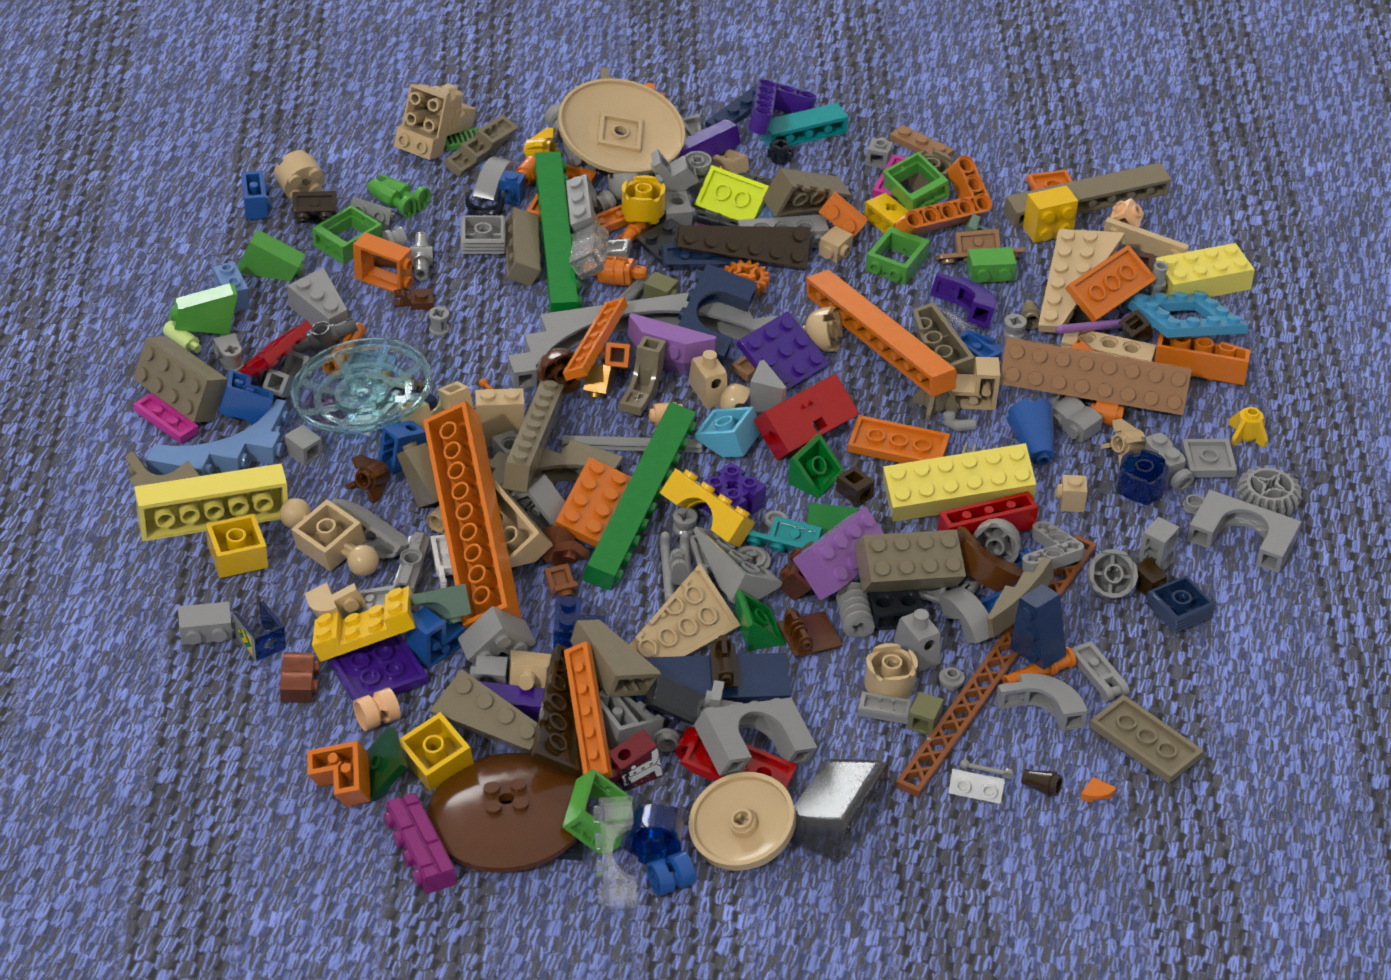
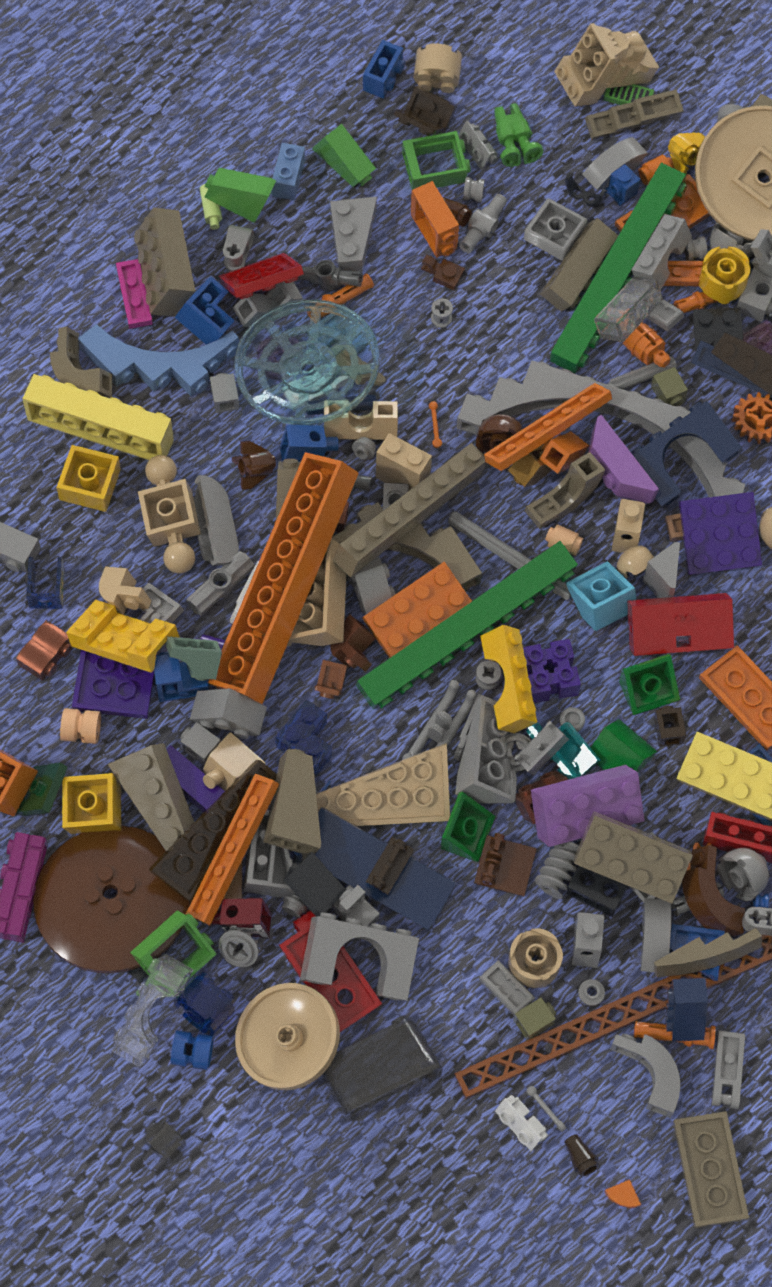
camera: 35 degrees right, 25 degrees up
none -> clear smoke brick [143,1118,187,1165]
none -> light grey gear [219,928,260,967]
none -> light grey hinge [514,721,569,776]

